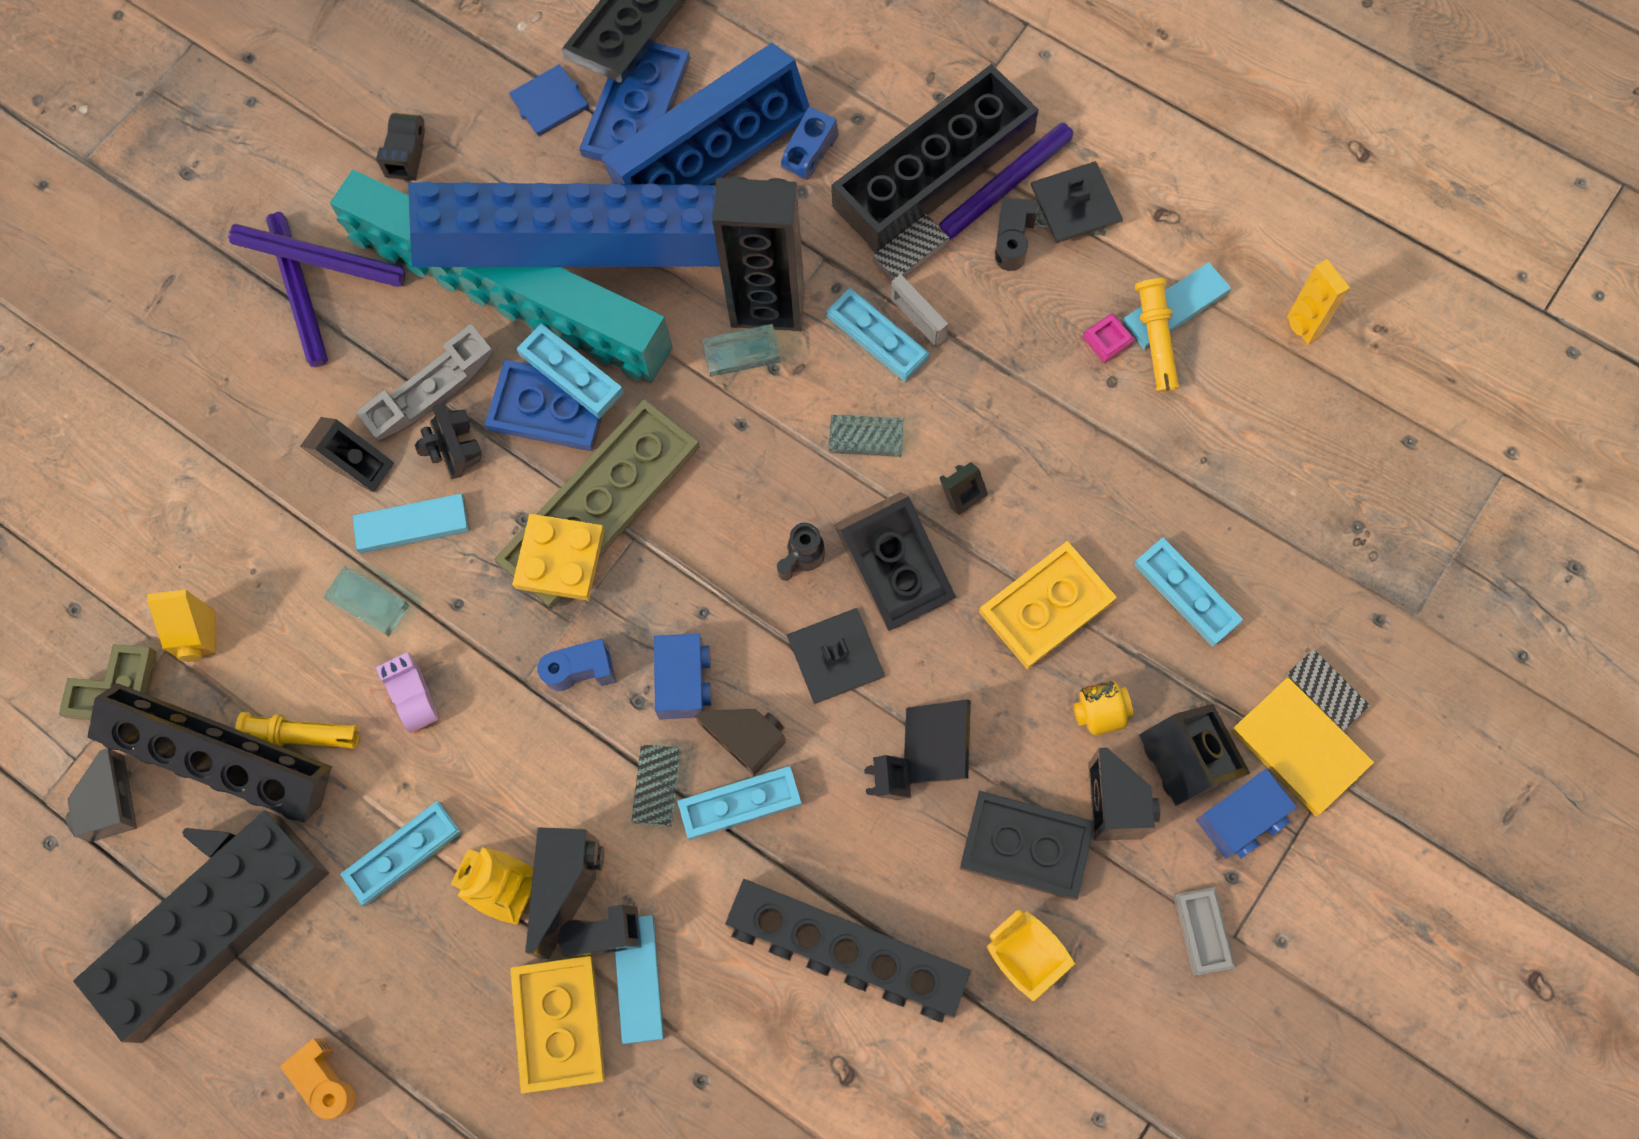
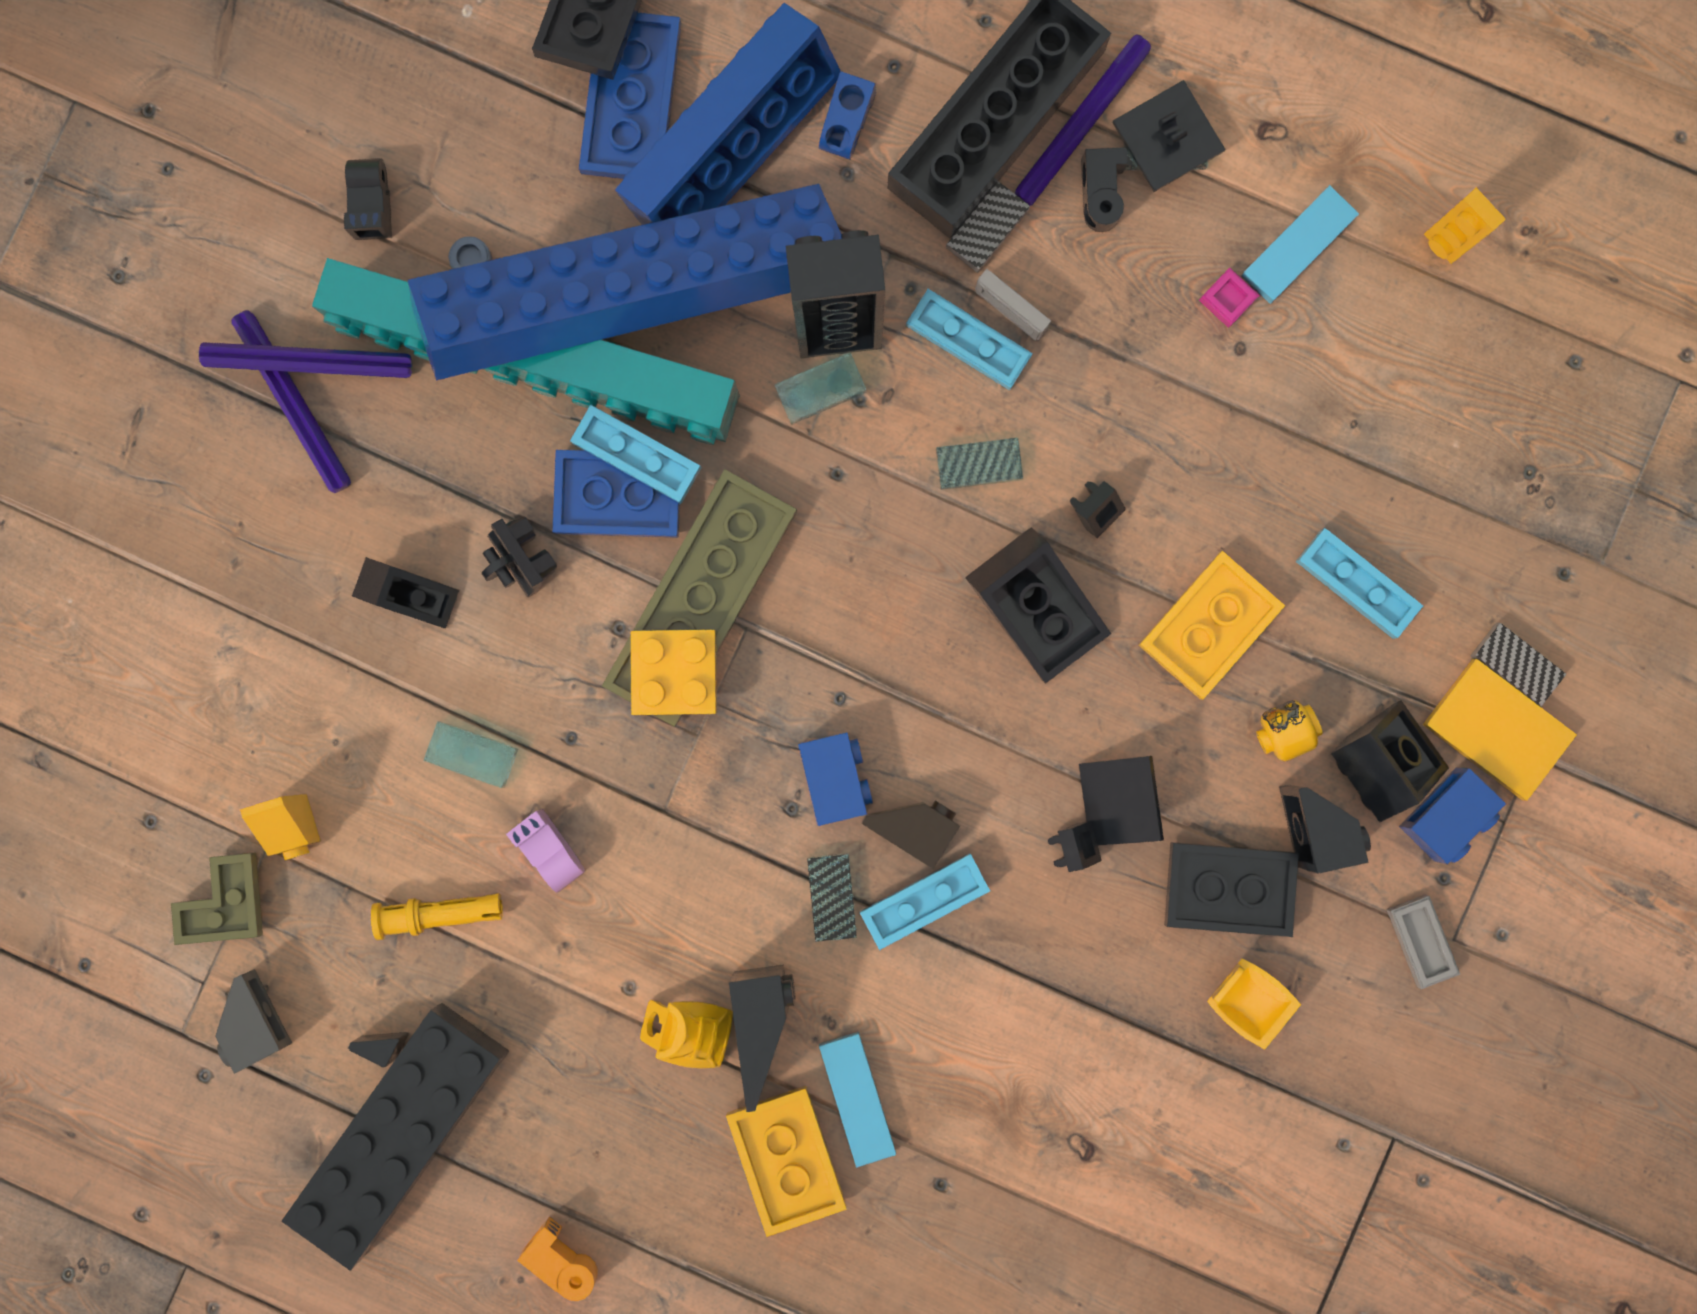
camera: 10 degrees left, 15 degrees up
black brick [87,683,332,823] -> none
medium azure tile [340,800,462,907] -> none
medium azure tile [352,493,470,554] -> none
light grey slope [356,323,494,440] -> none
blue piece [509,64,589,137] -> none
blue leg [537,639,616,691] -> none
black leg [558,905,642,957] -> none
black brick [725,878,971,1023] -> none
black piece [777,523,825,581] -> none
black piece [787,608,885,705] -> none
yellow pin [1134,278,1180,392] -> none

